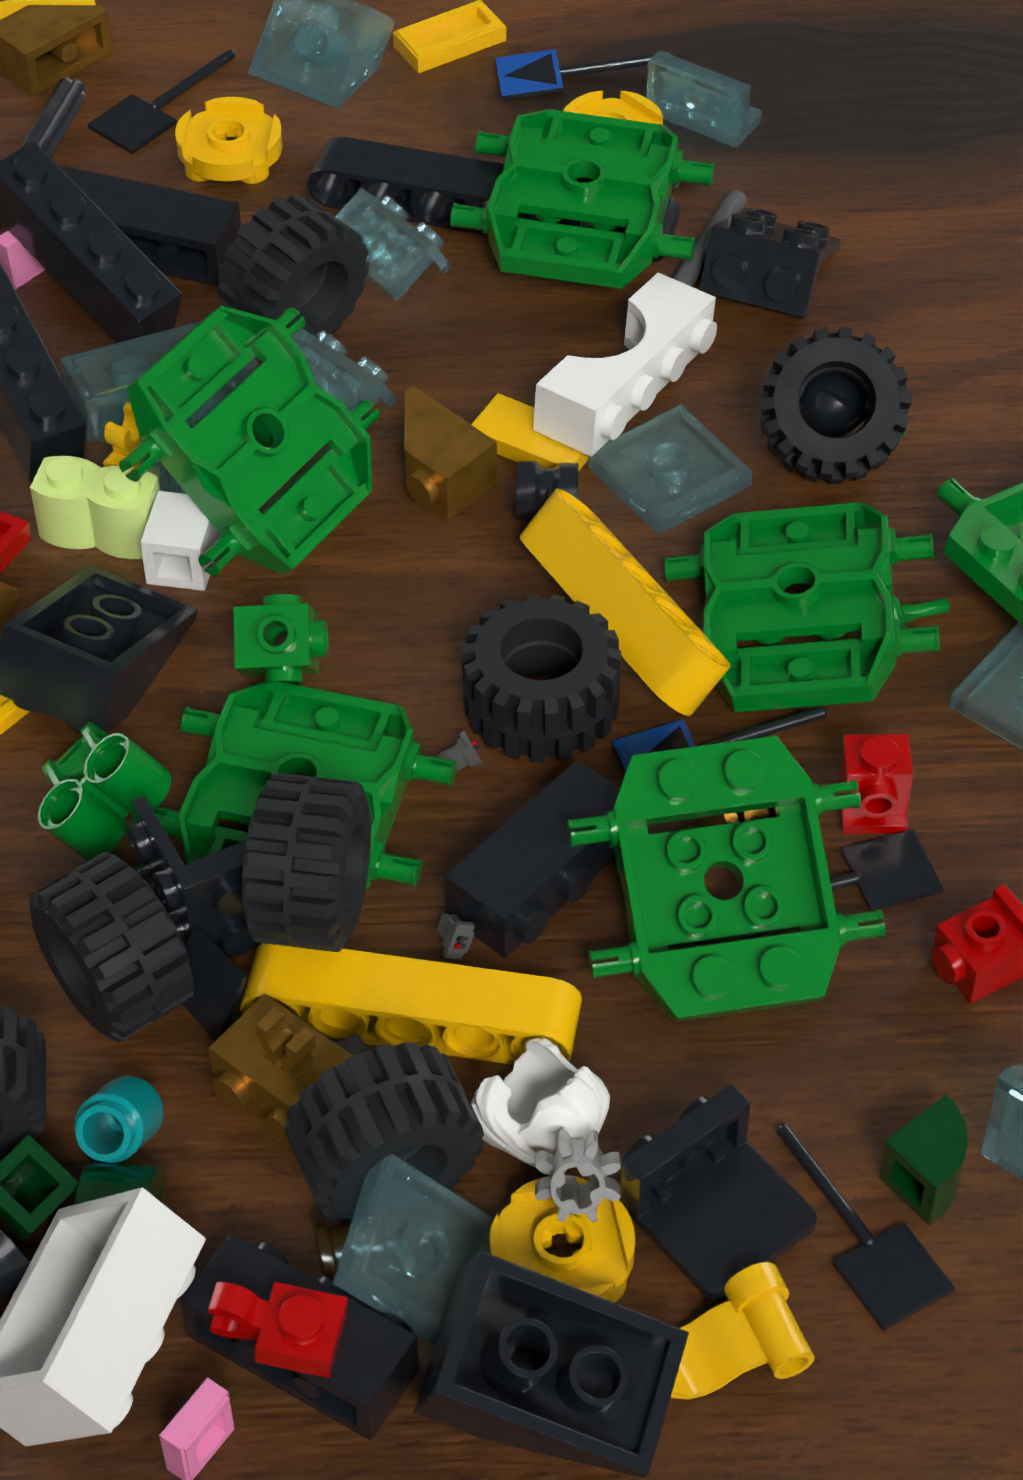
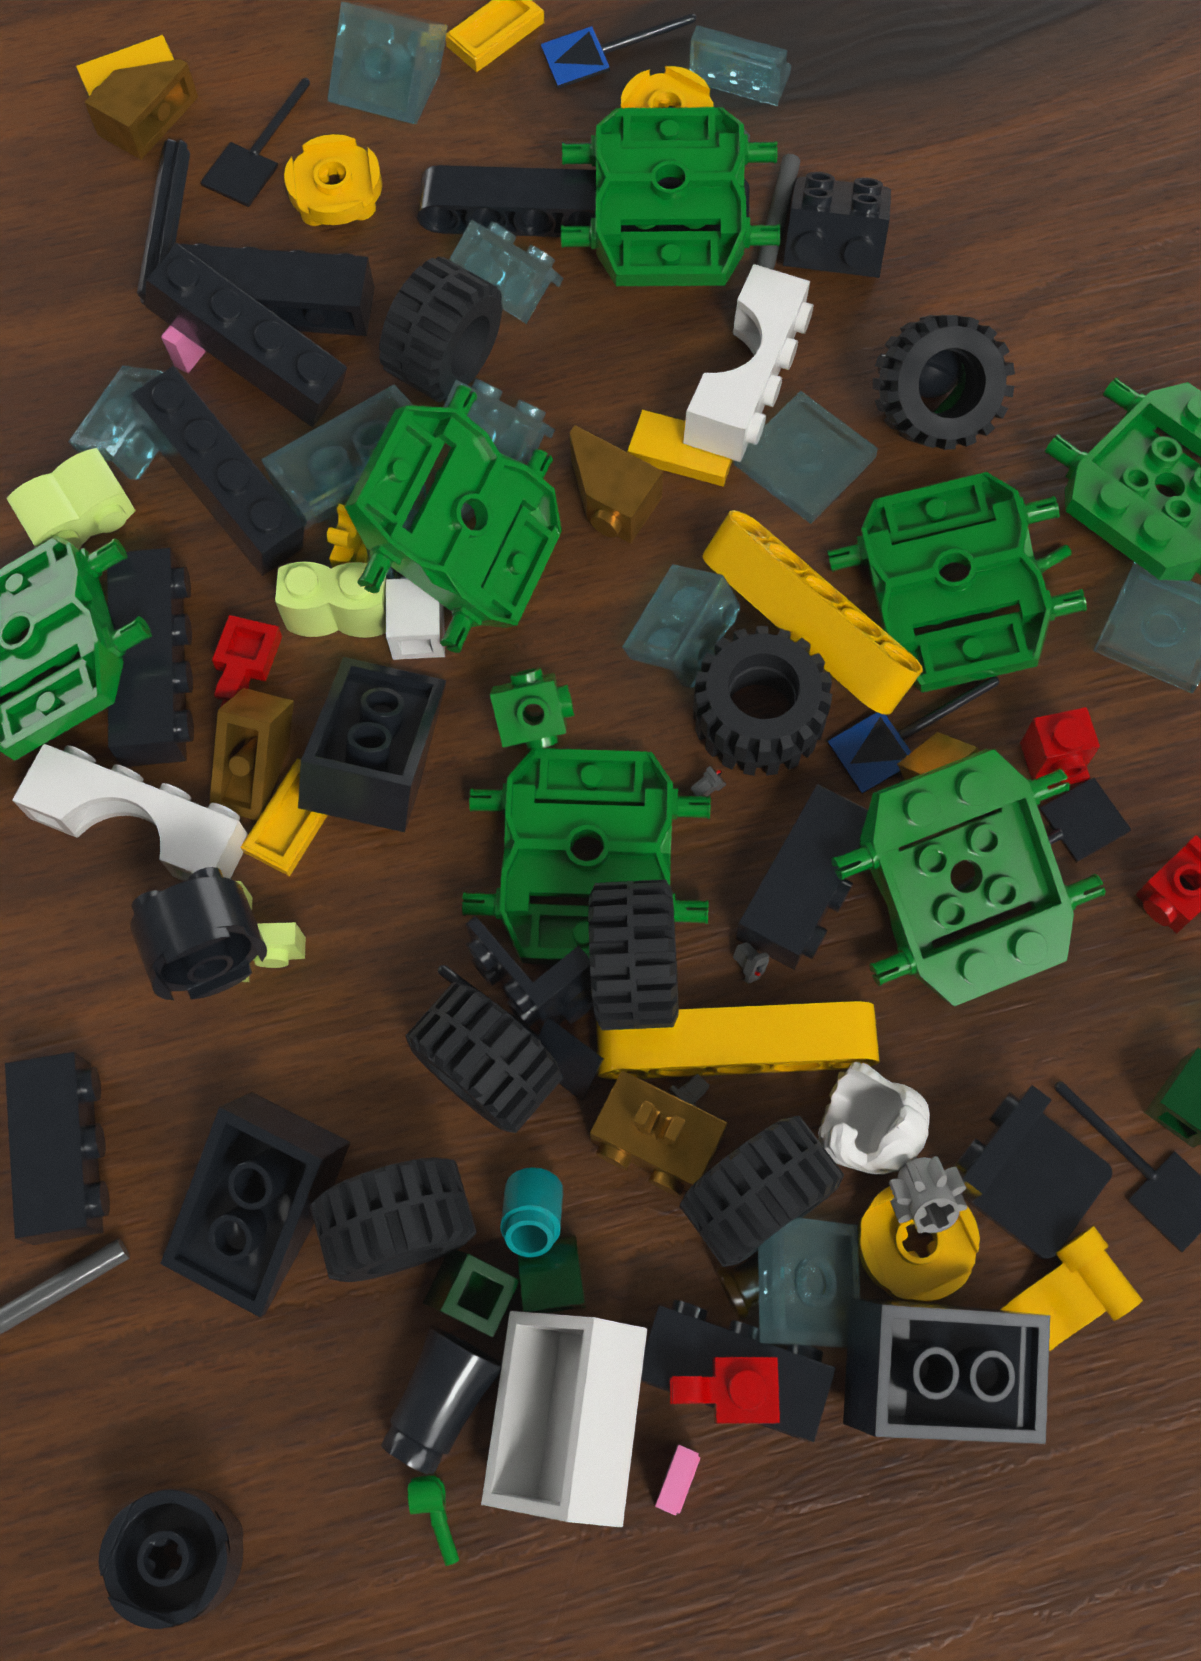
camera: 10 degrees left, 20 degrees up
green piece [38,721,172,861] -> none
black wheel [516,461,579,520] -> none
none -> clear light blue bracket [622,564,740,688]

